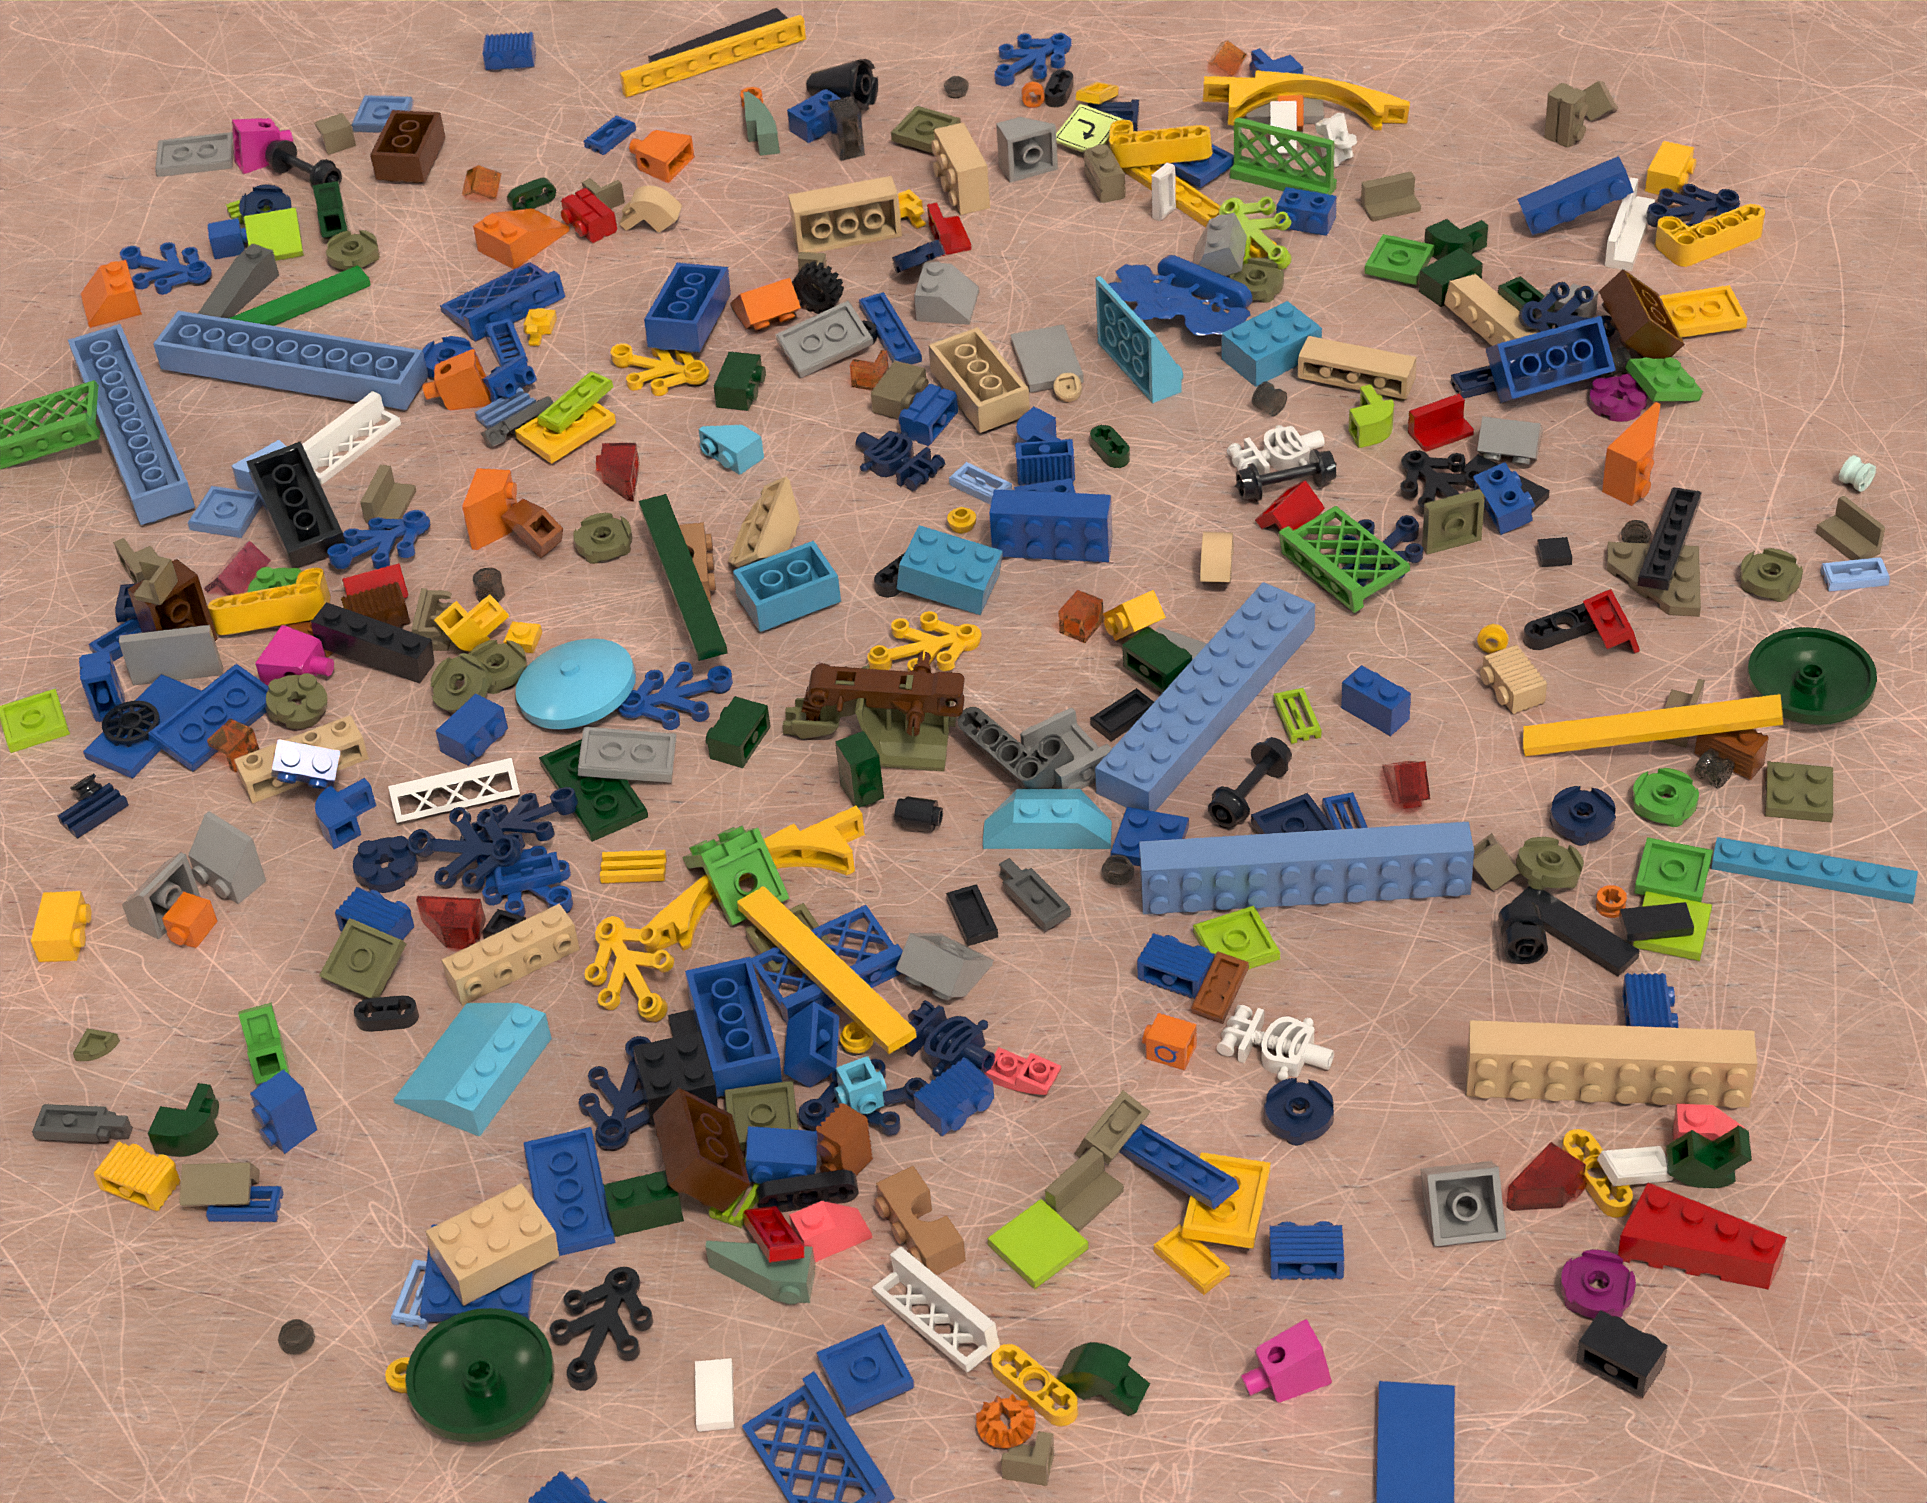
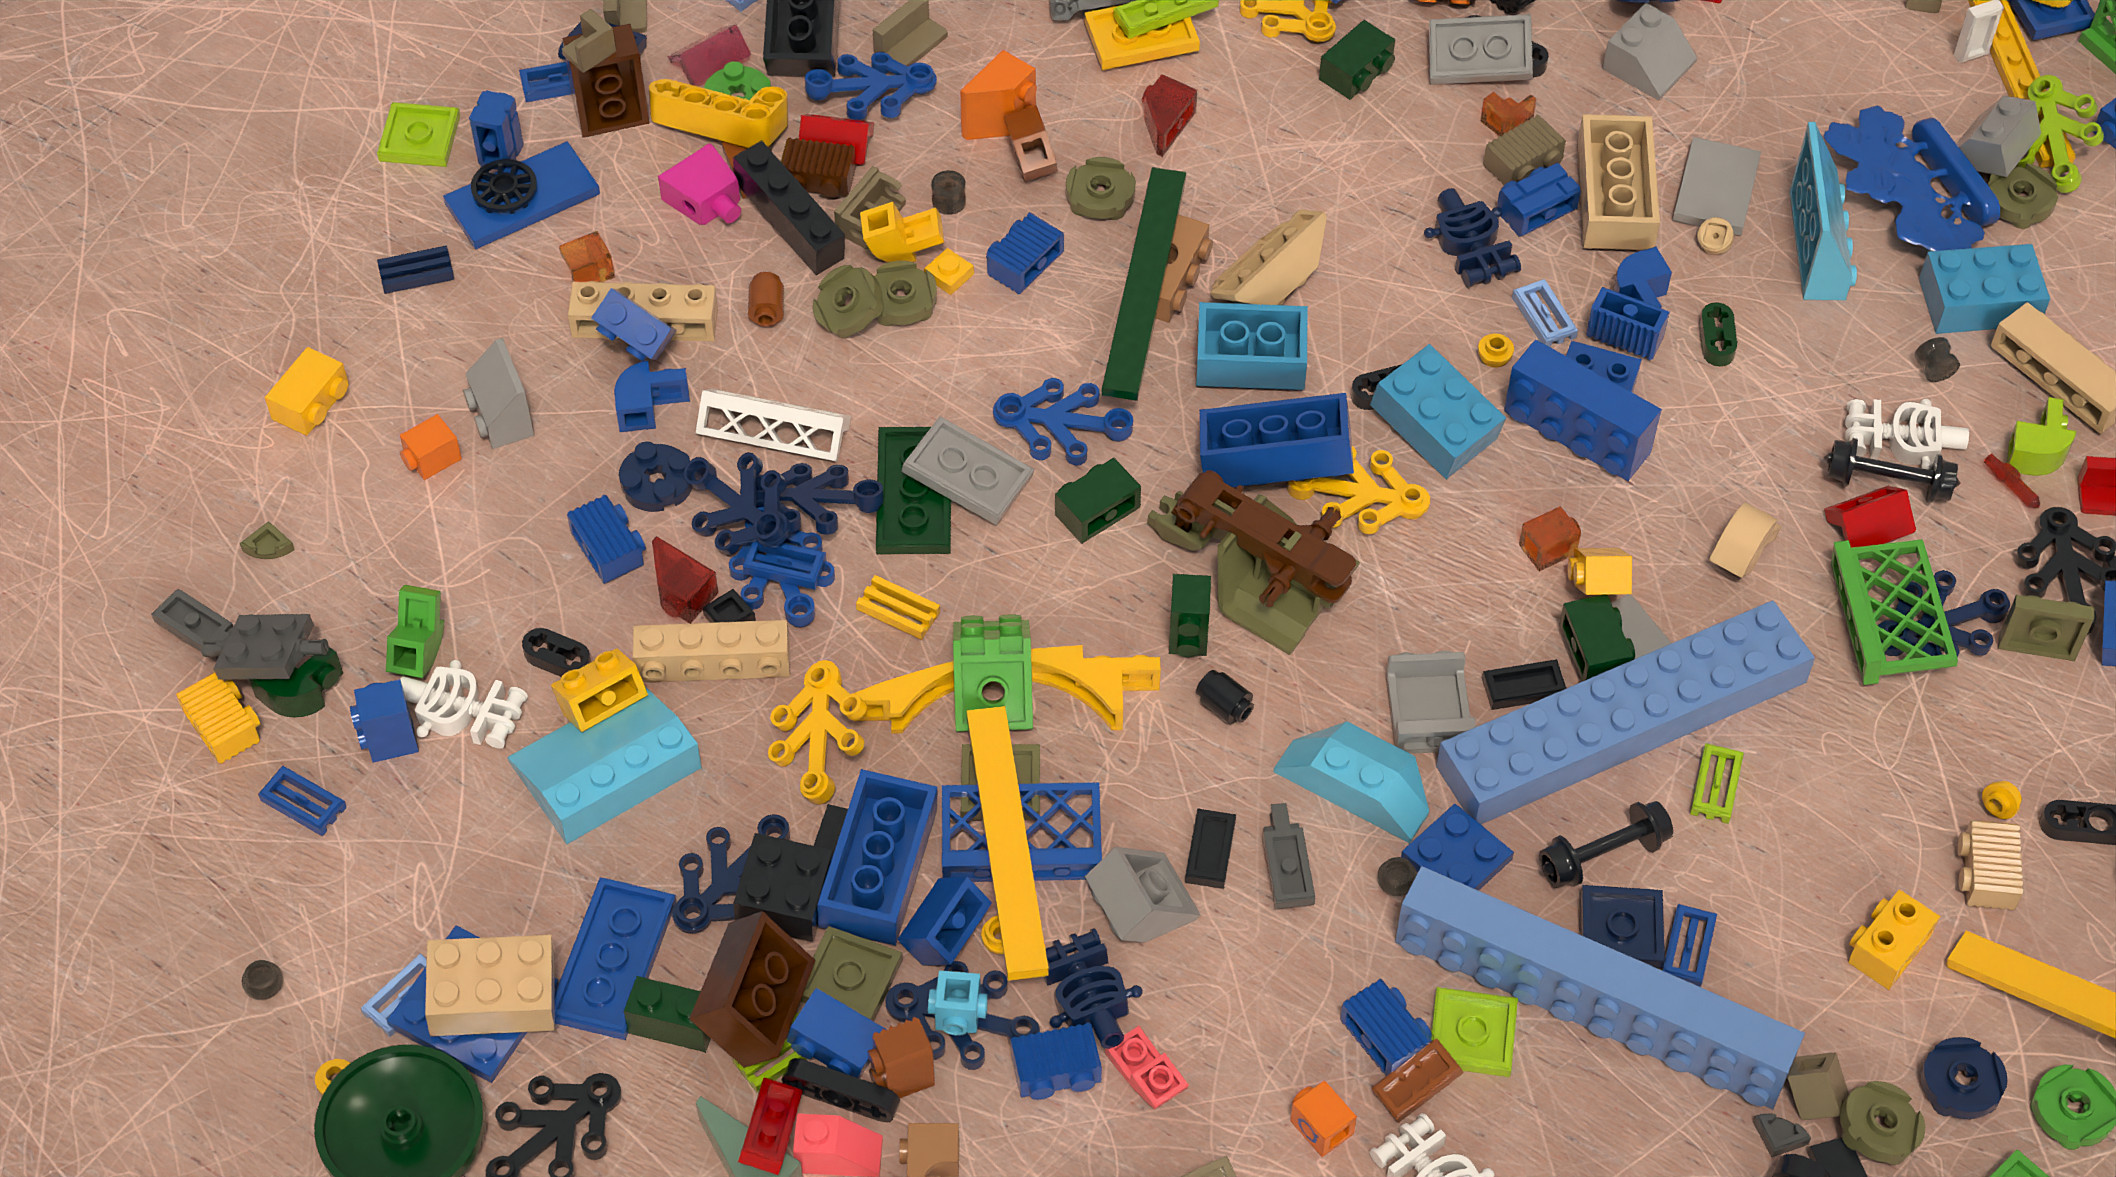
camera: 25 degrees right, 10 degrees up
black bush [70,773,102,801] -> none
light grey tile [119,625,223,685] -> none
light grey slope [122,852,201,940] -> none
blue tile [148,663,269,772] -> none
dark tan panel [179,1162,260,1207] -> none
olive plate [266,673,327,729] -> none
olive plate [319,918,407,999] -> none
blue brick [435,693,508,766] -> none
medium azure dish [515,638,636,729] -> none
medium azure slope [698,425,764,475] -> none
blue tile [859,292,922,365] -> none
dark grey beam [957,707,1074,789] -> none
blue brick [1341,665,1411,737] -> none
clear red slope [1382,760,1431,809] -> none
none -> dark grey plate [201,614,329,680]
none -> white torso [400,660,528,749]
none -> yellow brick [551,648,648,732]
none -> dark orange brick [748,272,784,326]
none -> blue brick [986,212,1064,294]
none -> blue brick [1199,393,1354,487]
none -> dark grey tile [1753,1113,1811,1158]
none -> yellow brick [1848,889,1941,990]
none -> clear red piece [1984,454,2041,509]

